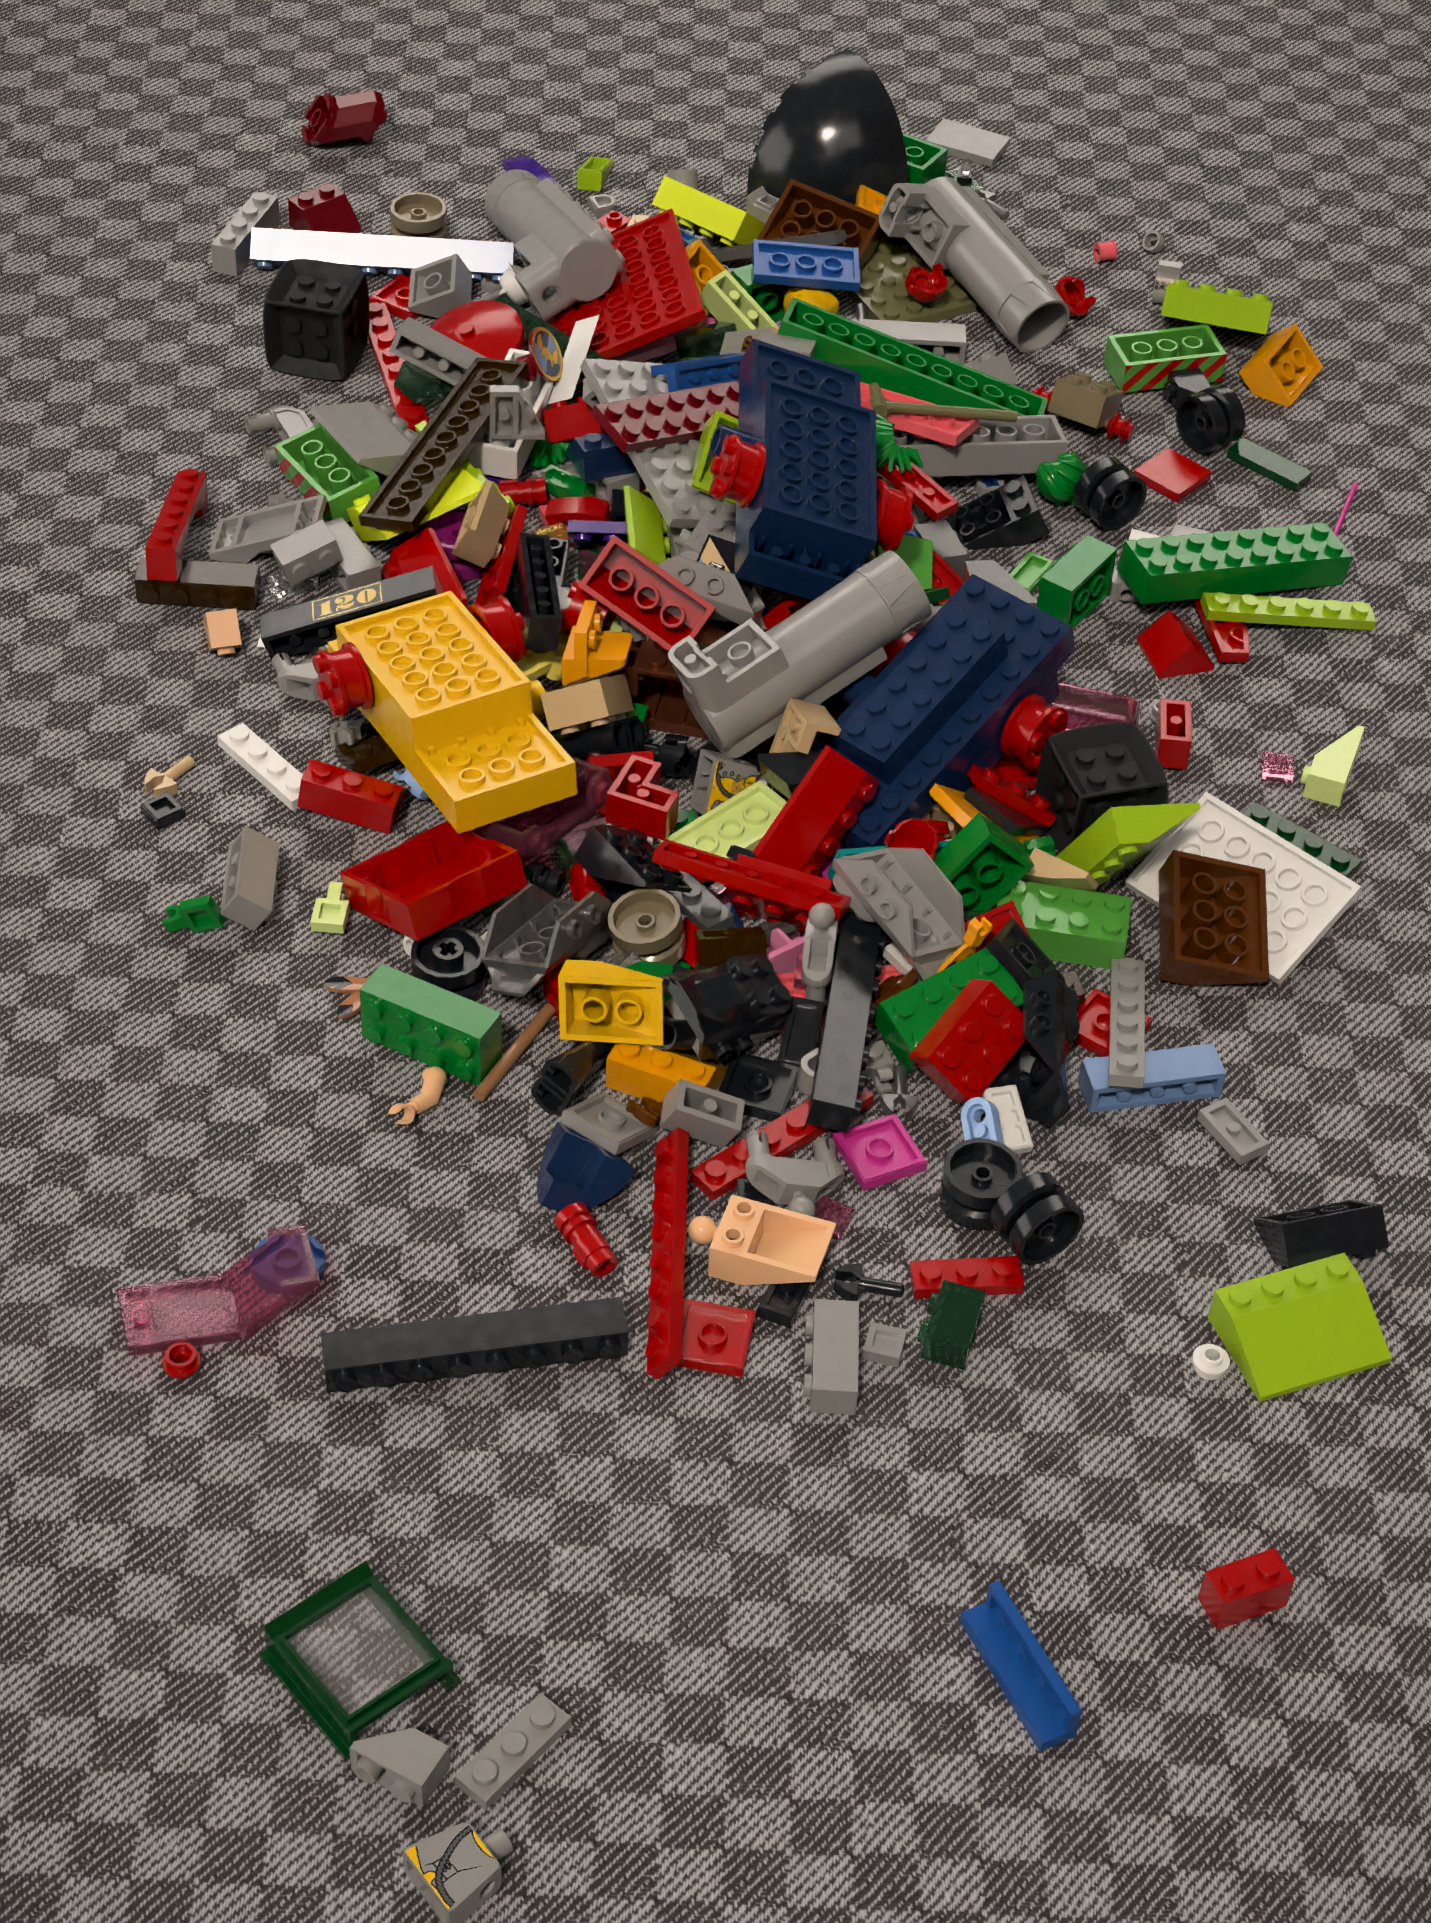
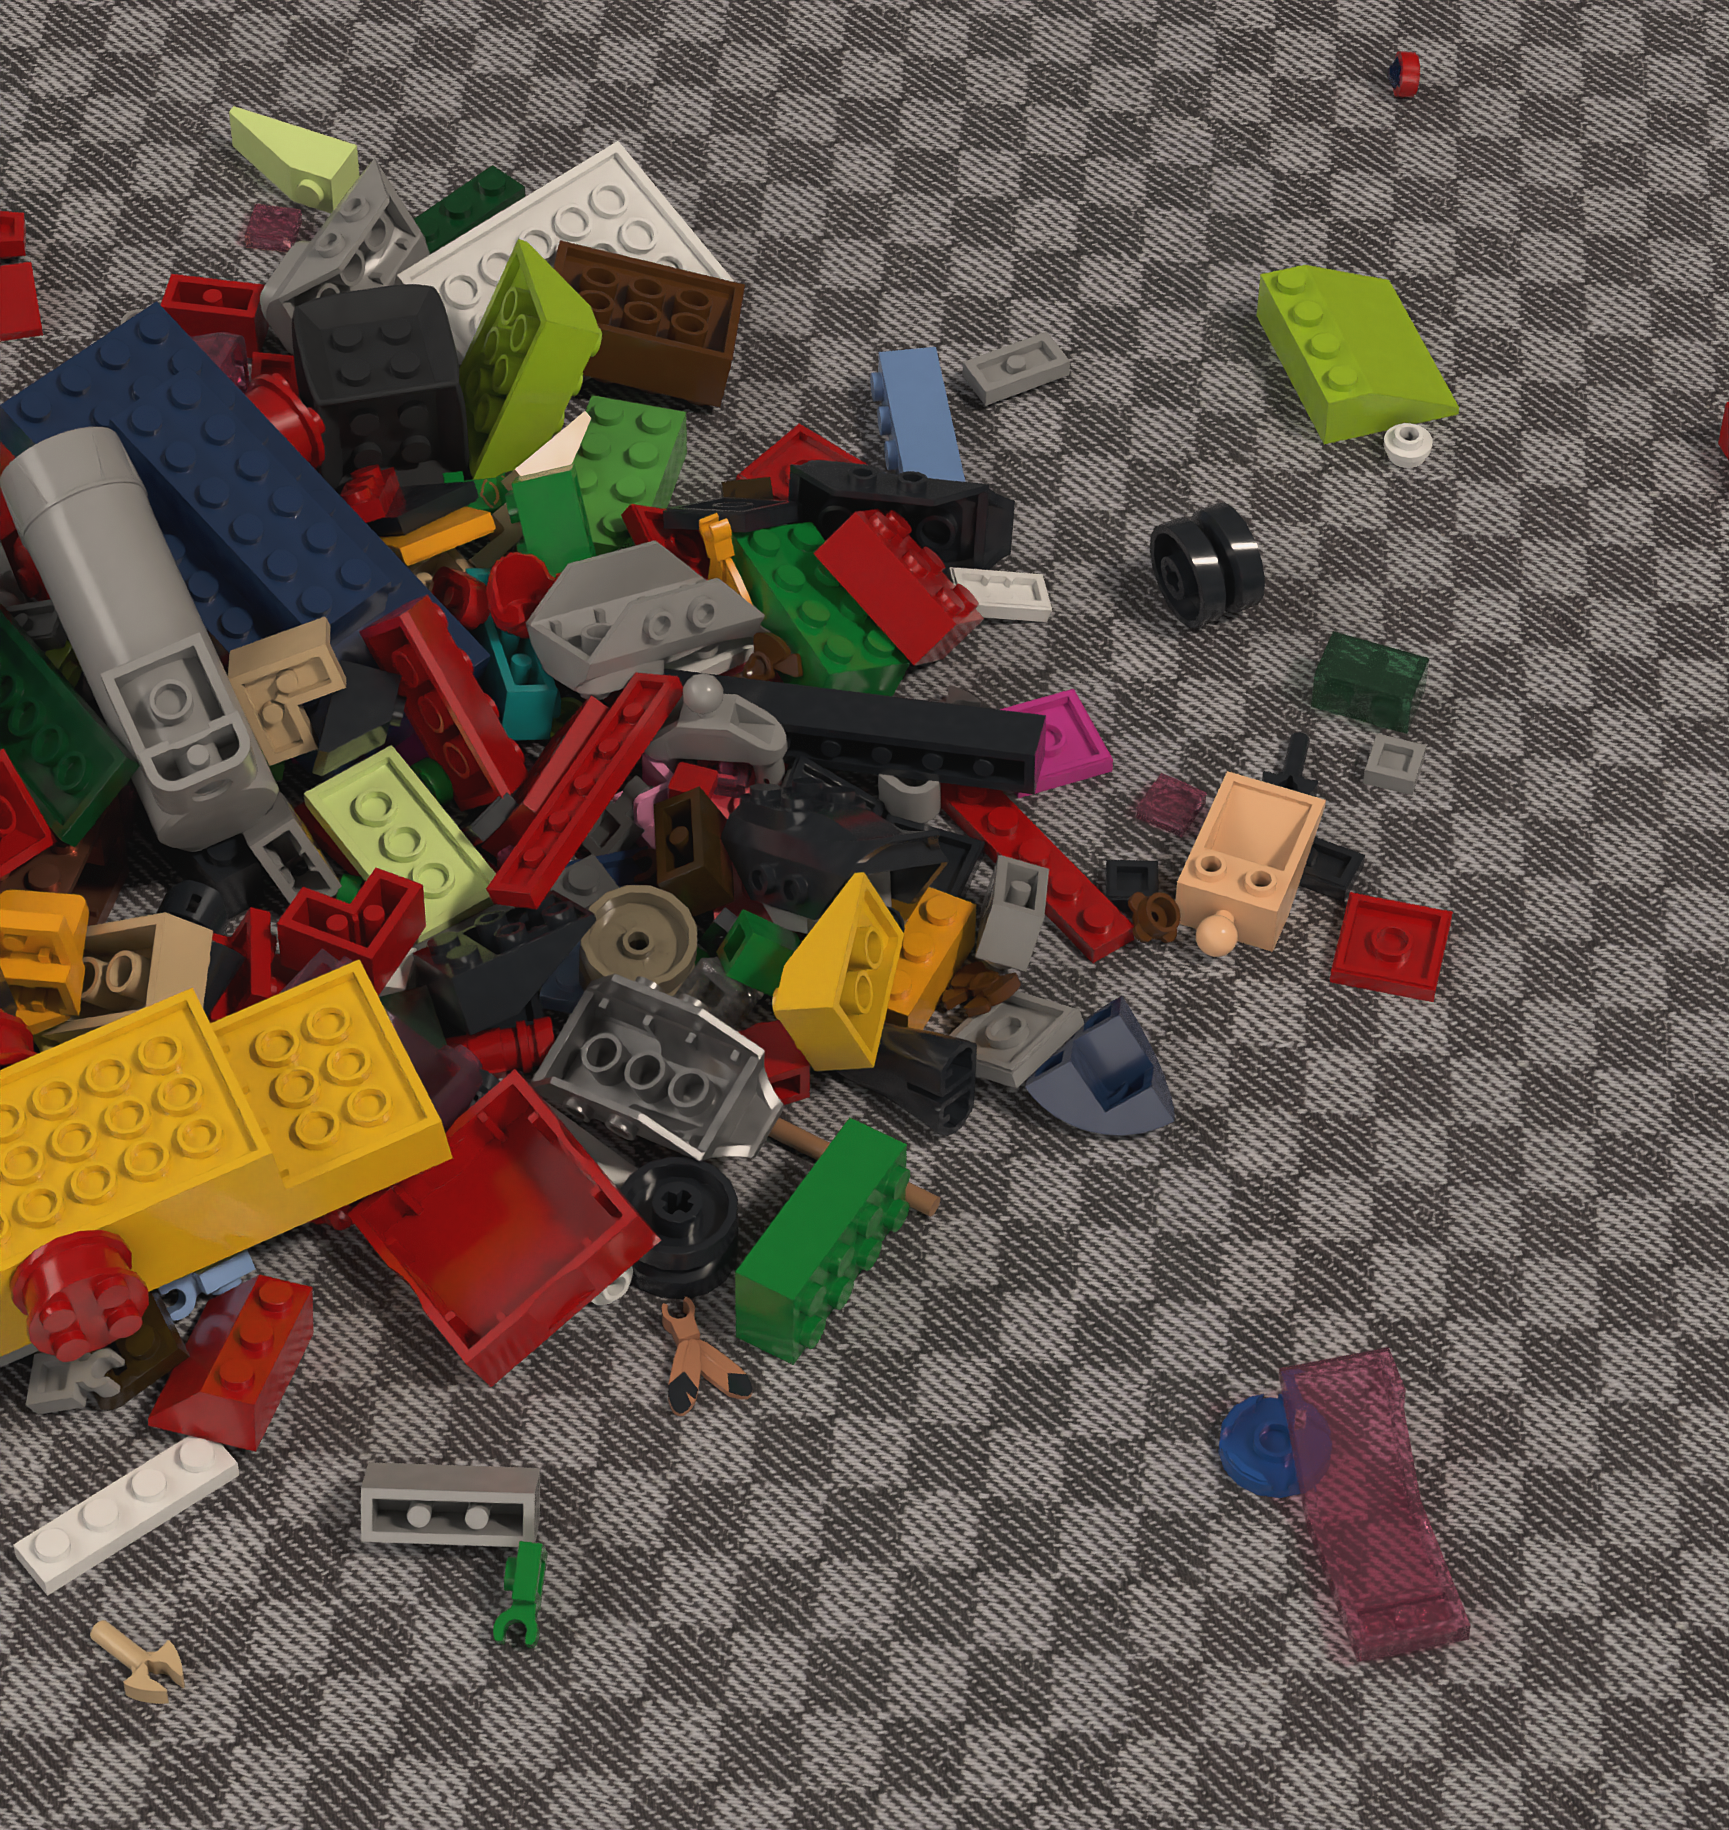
camera: 85 degrees left, 5 degrees up
black tile [140,792,186,830] -> none
red plate [162,1342,201,1379] -> none
yellowish green plate [310,881,350,934] -> none
black brick [321,1297,629,1393] -> none
light nougat arm [388,1066,447,1124] -> none
red axle [554,1202,618,1278] -> none
red plate [645,1127,689,1379] -> none
light grey connector [745,1130,845,1217] -> none
light grey brick [803,1299,859,1415] -> none
red plate [909,1256,1024,1299] -> none
black wheel [940,1138,1023,1231] -> none
light blue plate [961,1097,1004,1144] -> none
light grey plate [1108,958,1145,1088] -> none
black slope [1253,1199,1389,1269] -> none
none -> light grey slope [260,158,430,355]
none -> red piece [667,762,718,799]
none -> reddish brown plate [1128,892,1181,944]

